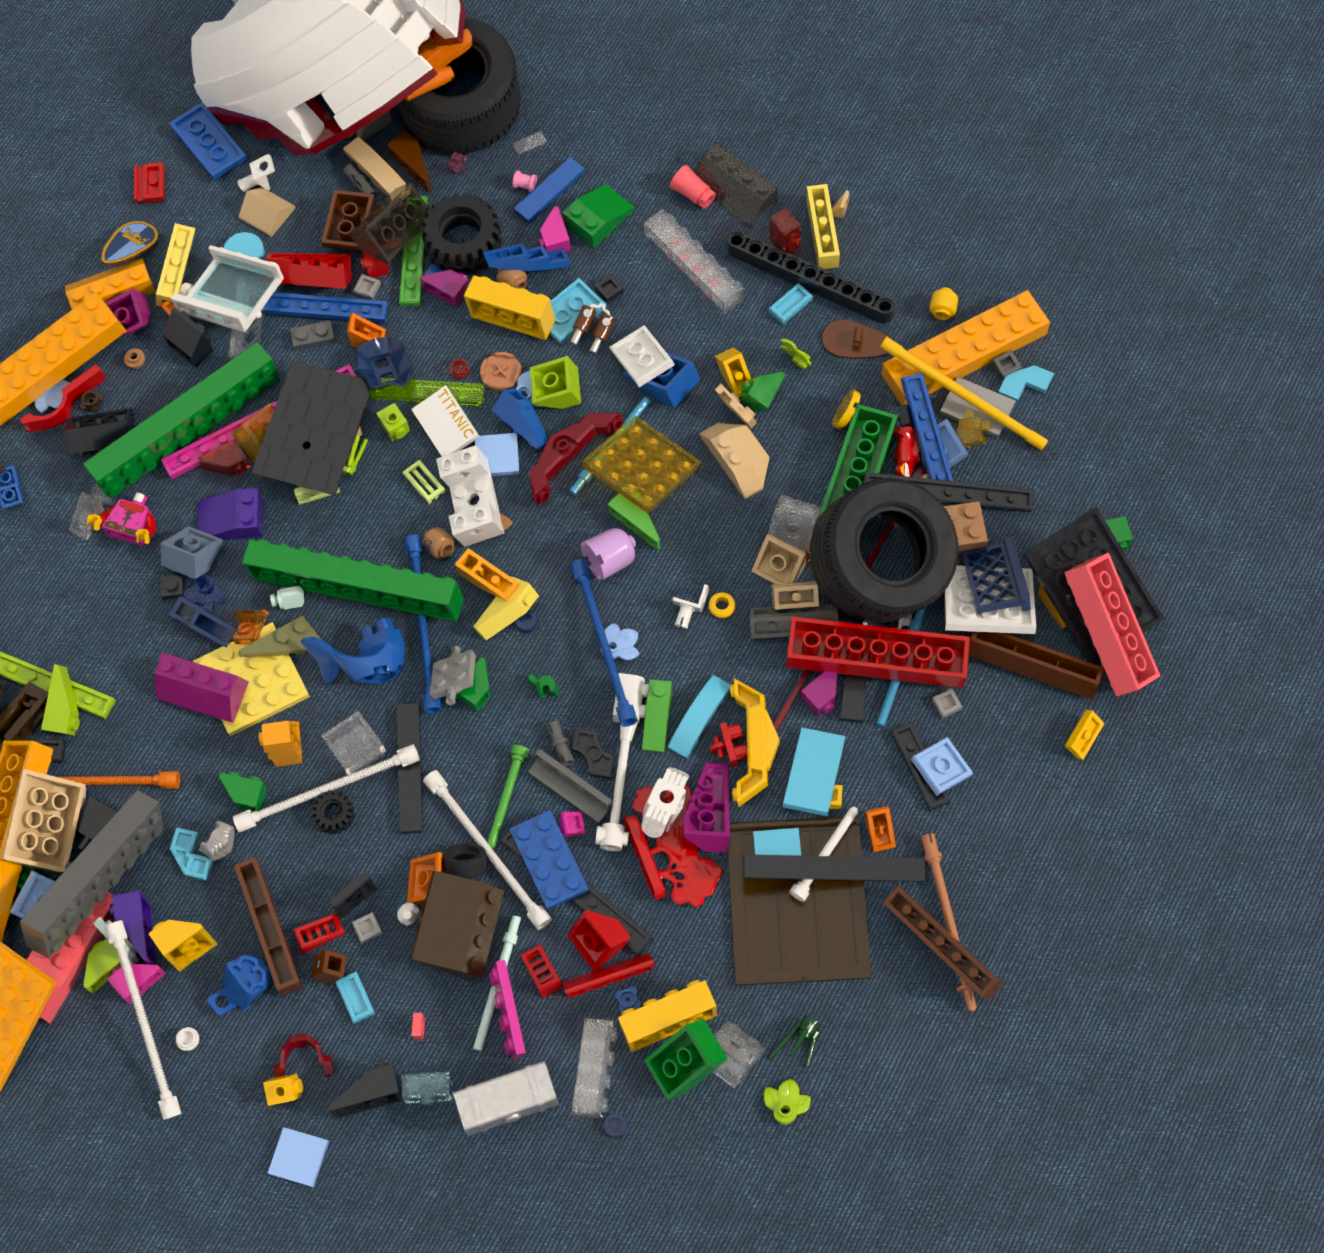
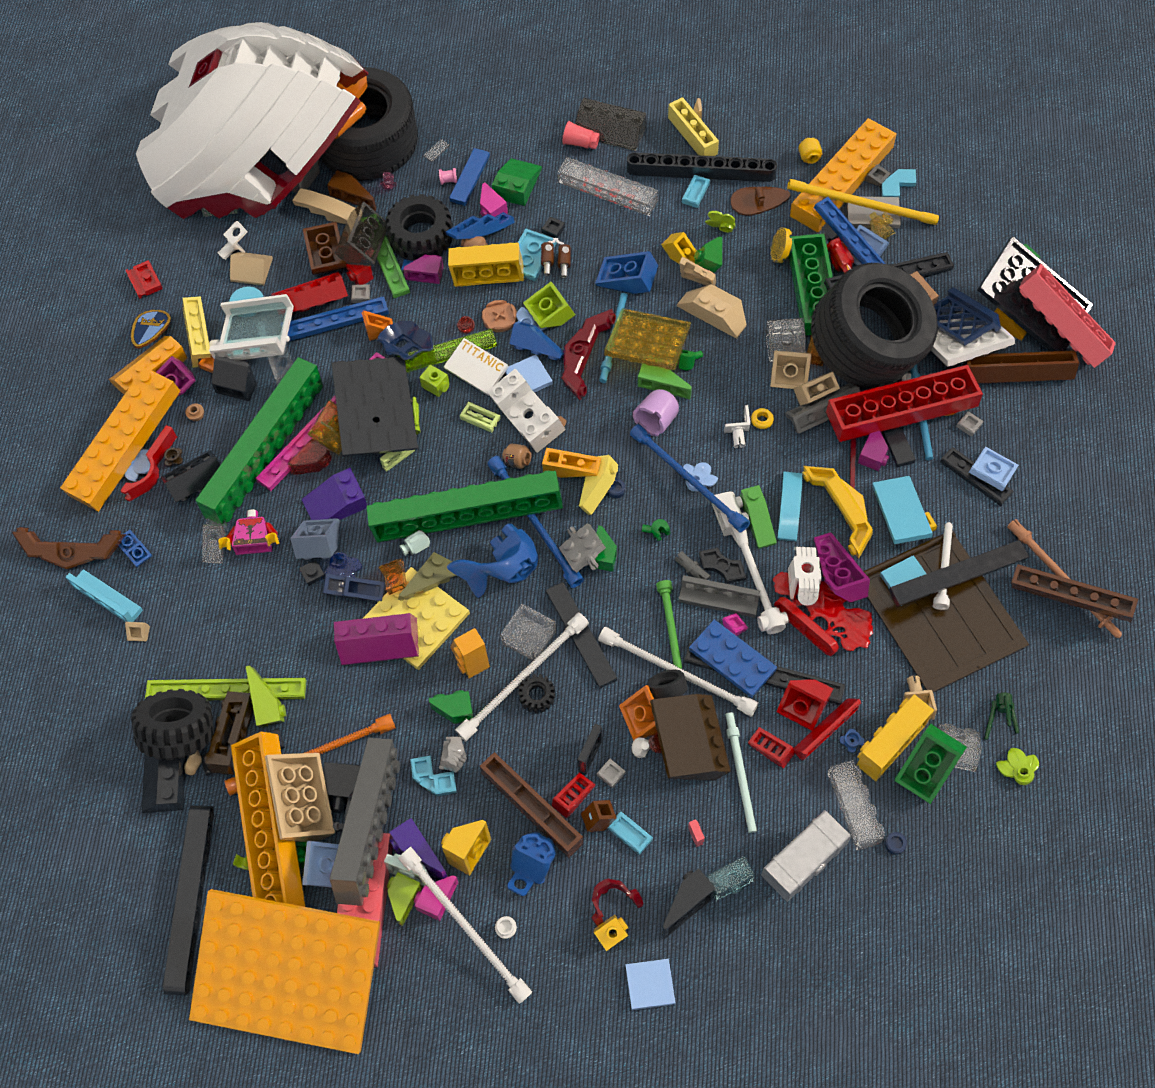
camera: 25 degrees left, 5 degrees down
blue plate [169,102,247,180] -> none
dark grey plate [290,320,335,350] -> none
dark grey pin [343,164,377,197] -> none
dark pink plate [489,960,526,1060] -> none
white tile [609,325,674,387] -> none
red hips [709,722,748,767] -> none
clear red brick [769,208,801,254] -> none
orange slope [865,806,896,852] -> none
yellow plate [1065,710,1105,760] -> none
none -> green piece [679,350,703,370]
none -> tan bracket [902,676,937,720]

